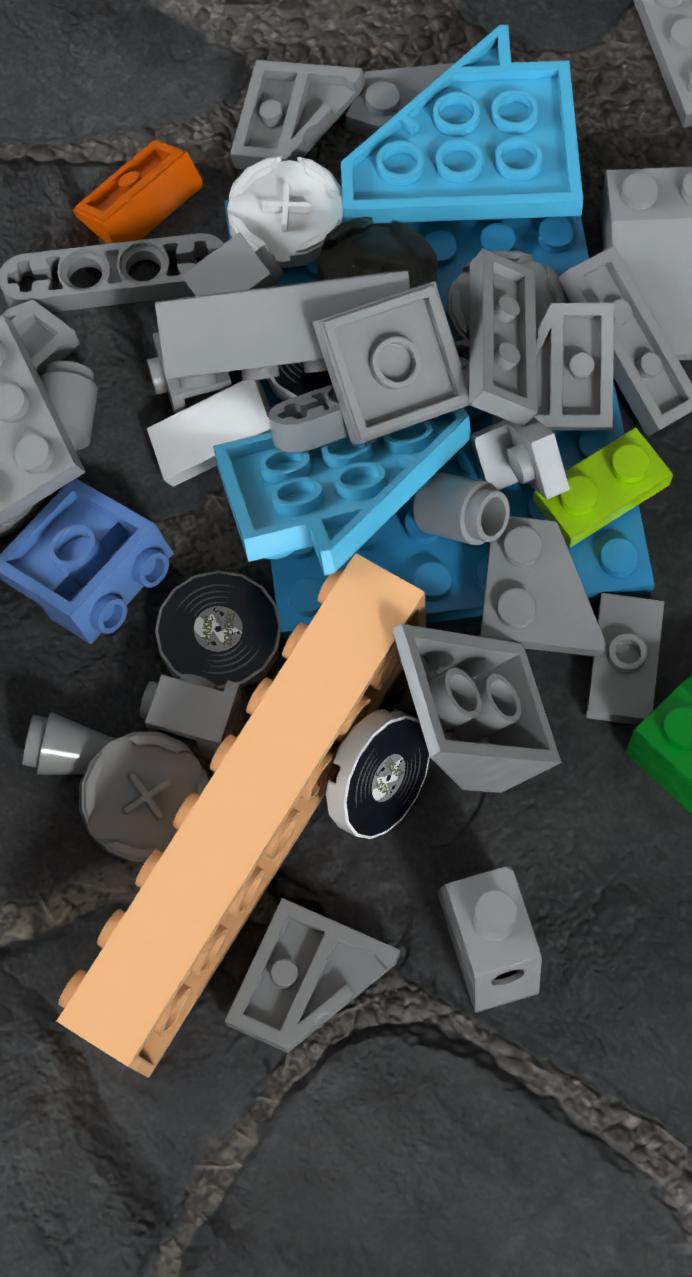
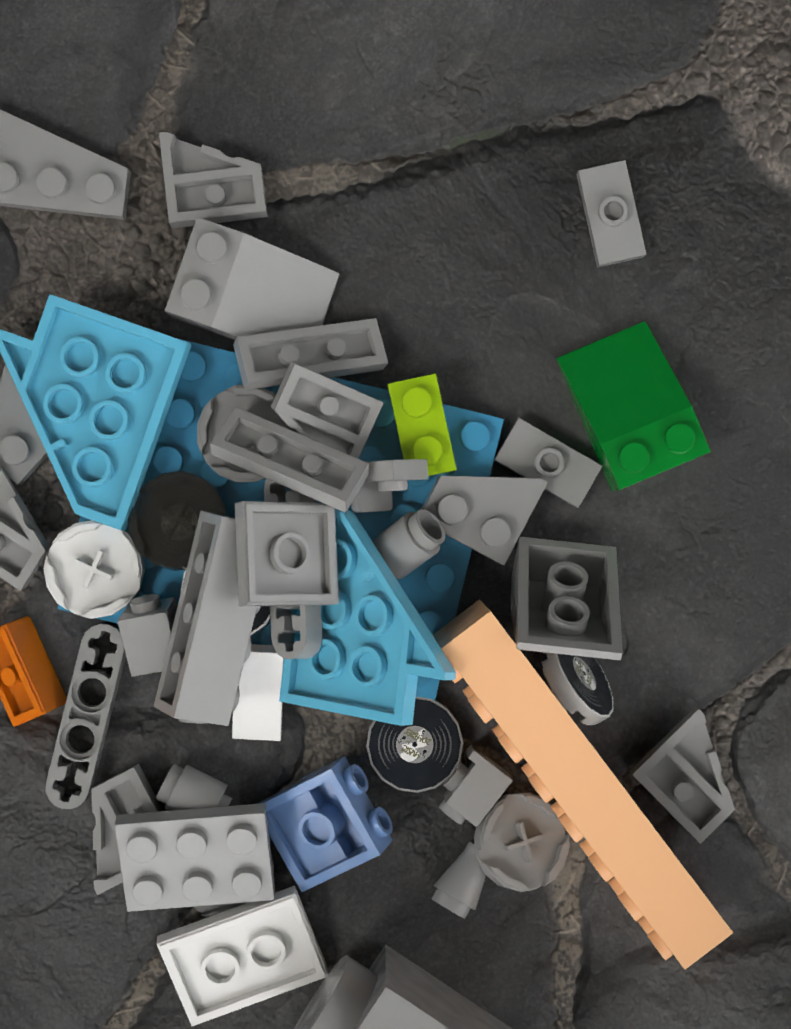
camera: 75 degrees left, 20 degrees up
light grey torso [437,865,542,1013] -> none

